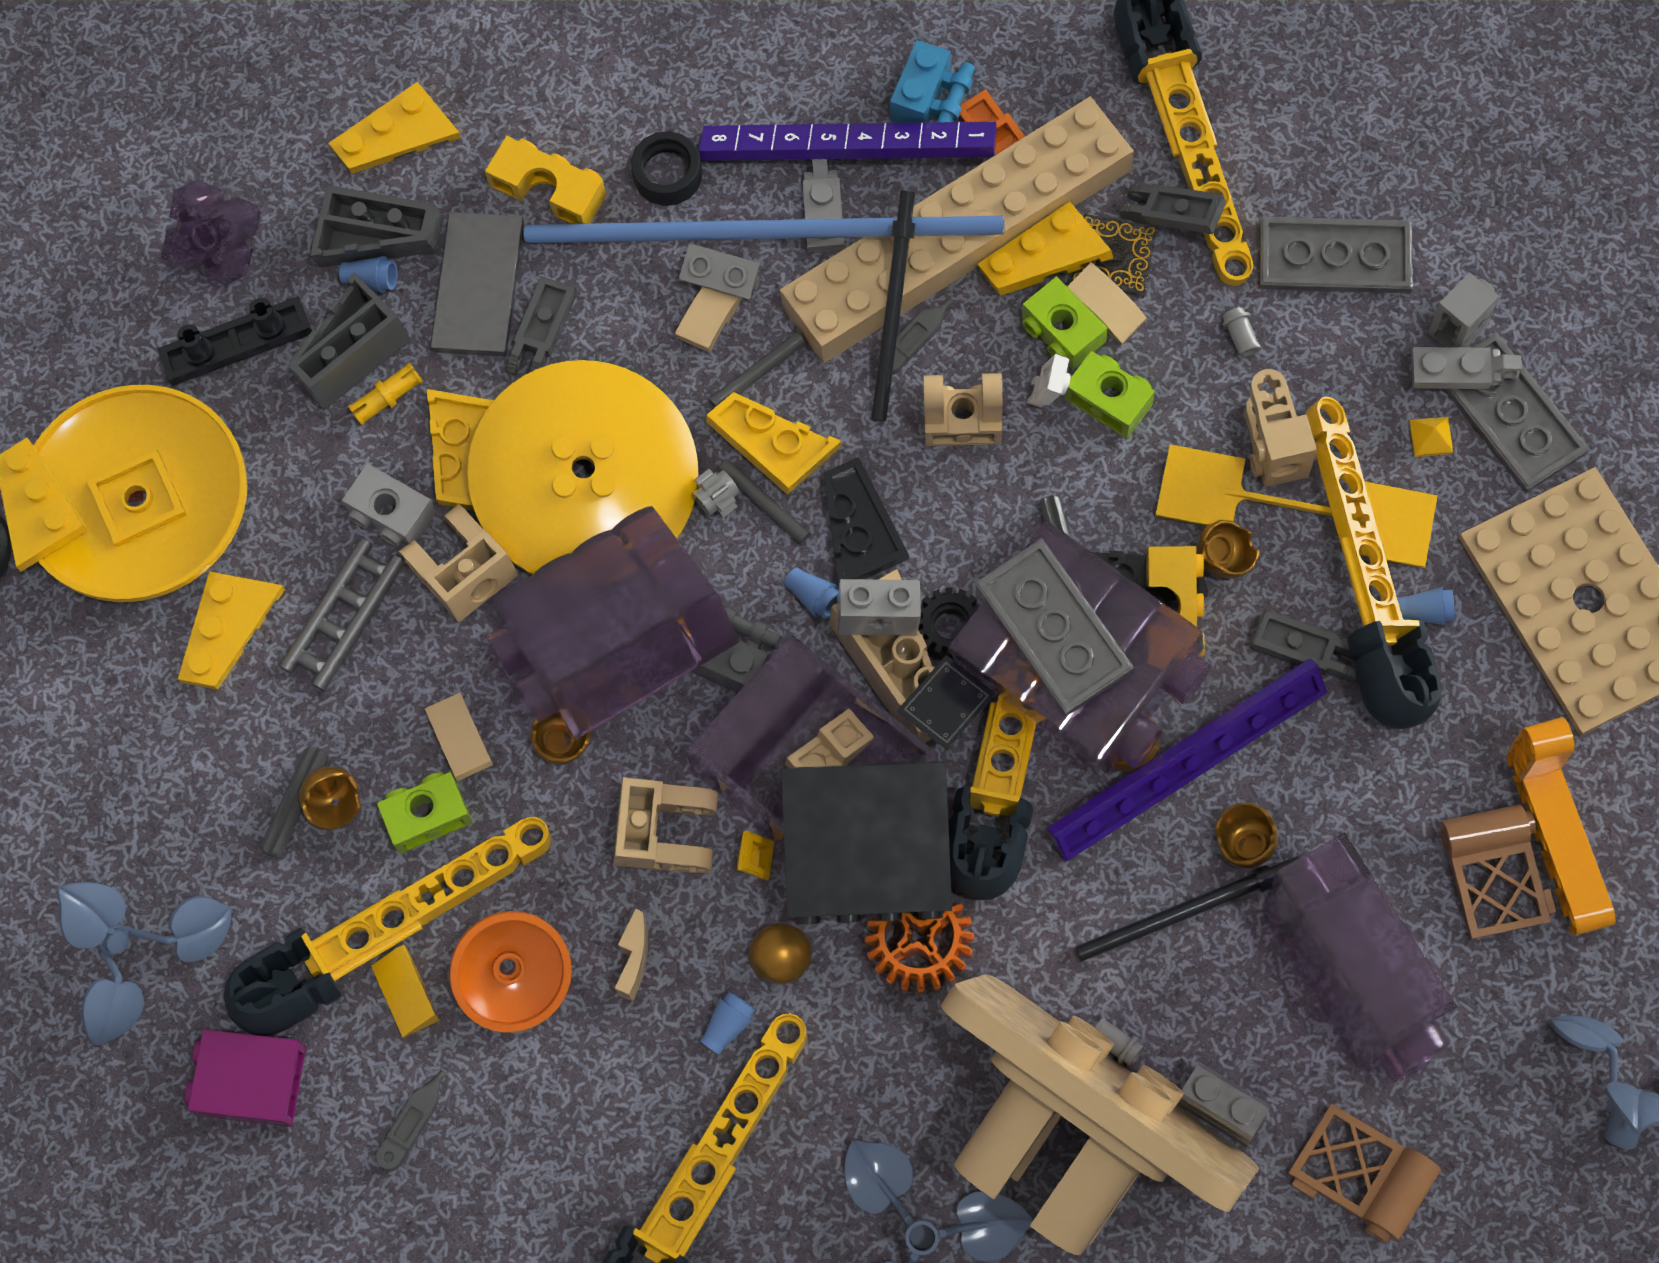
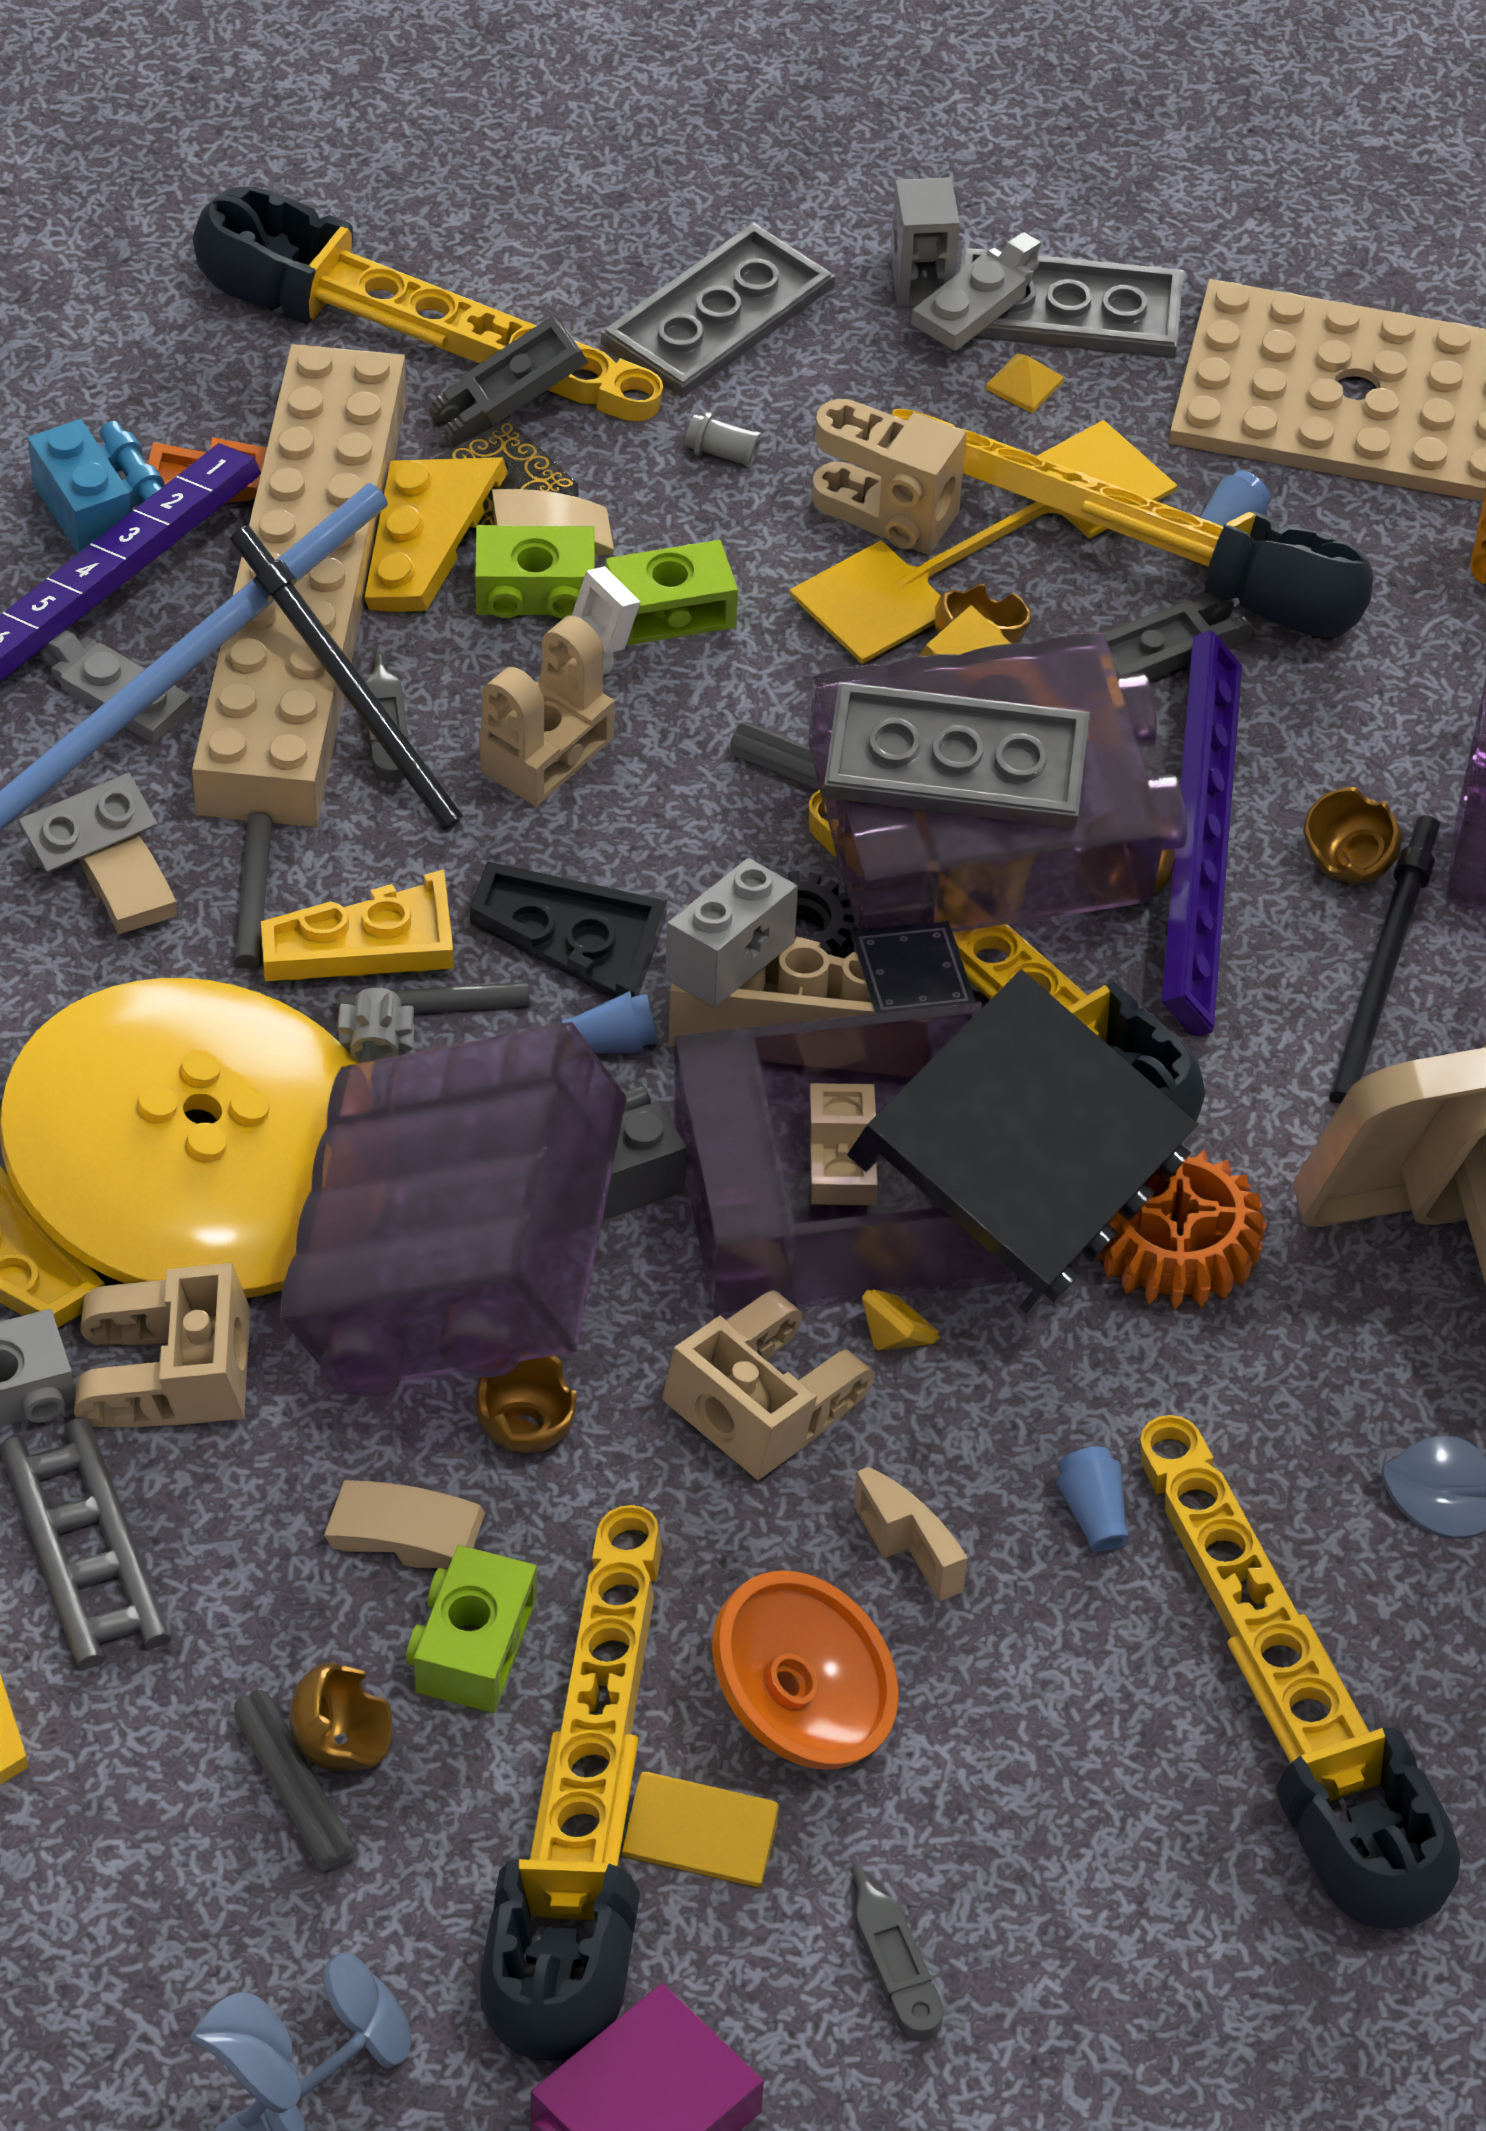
camera: 60 degrees left, 20 degrees down
pearl gold hair [748,923,812,985] -> none

